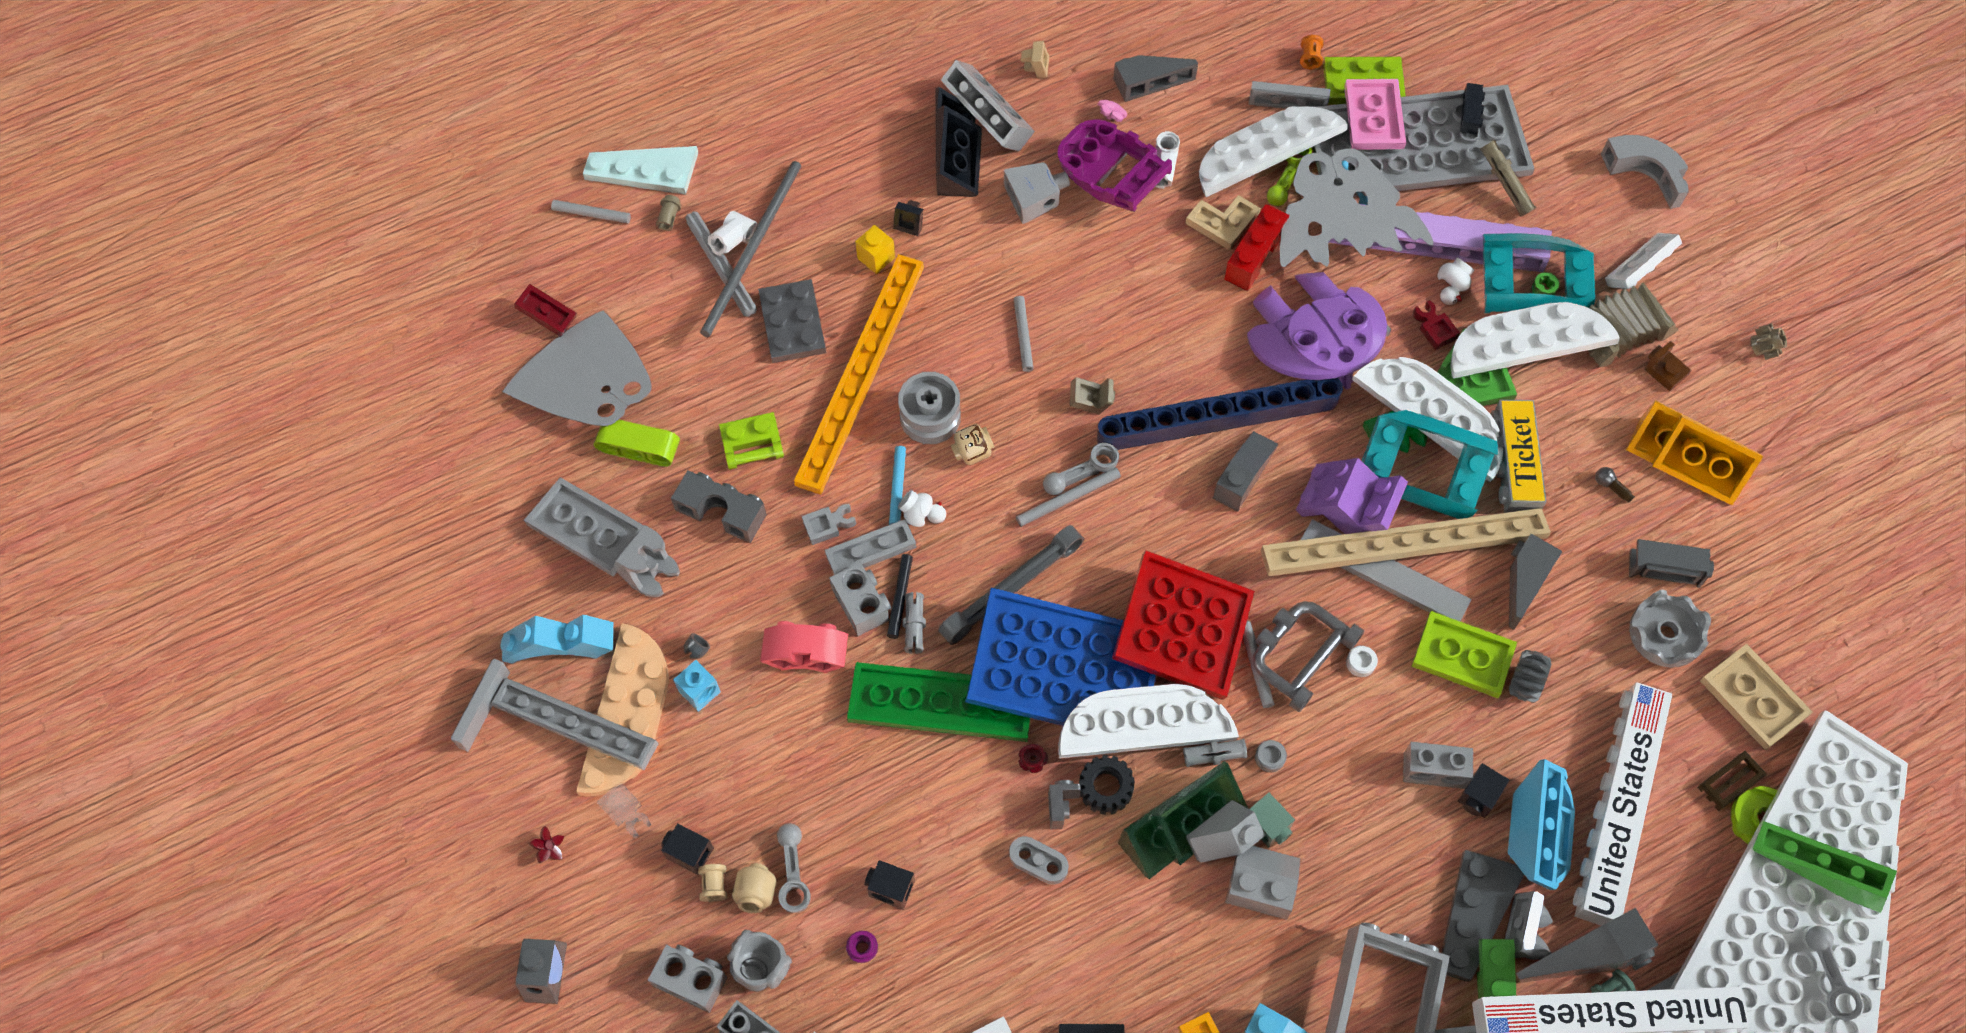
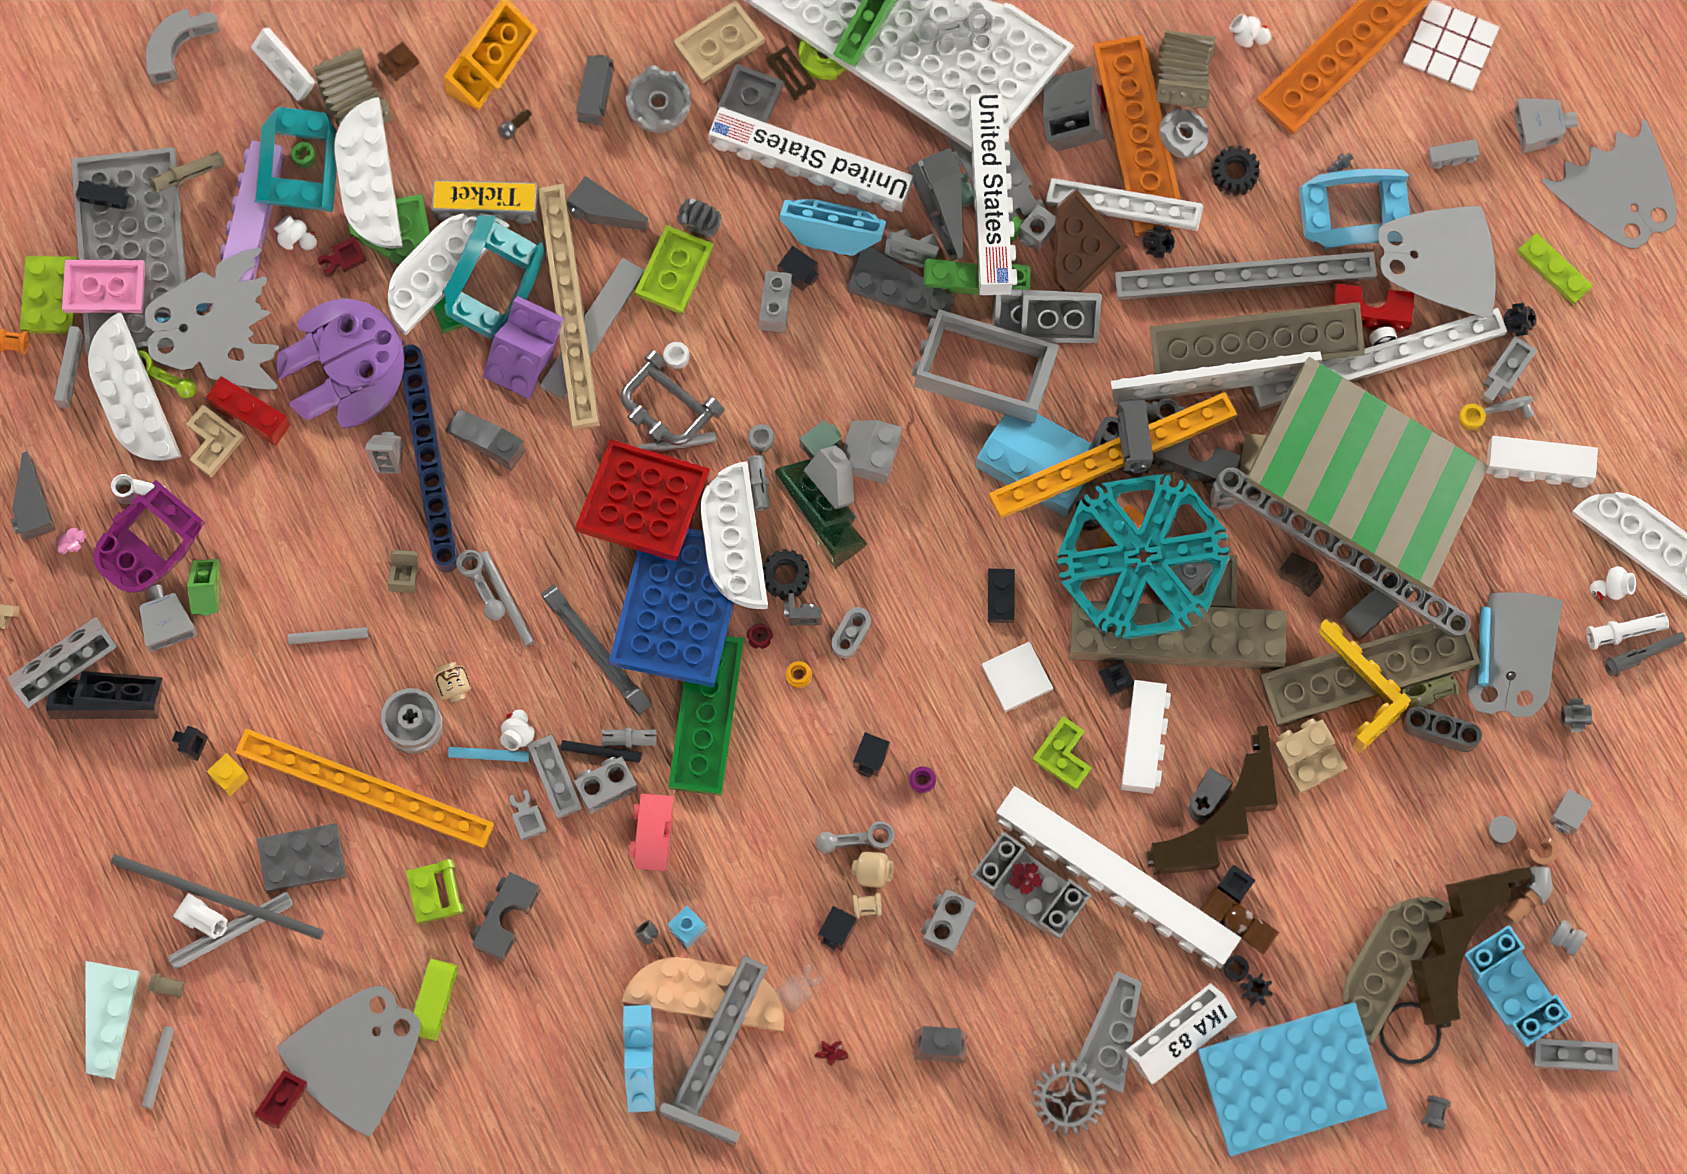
camera: 90 degrees left, 10 degrees up
light grey hinge [524,477,680,597] -> none
light grey hair [727,930,792,992] -> none
none -> bright green slope [187,559,220,616]
none -> light grey slope [366,432,403,474]
none -> flat silver plate [717,64,784,124]
none -> light orange plate [785,661,812,688]

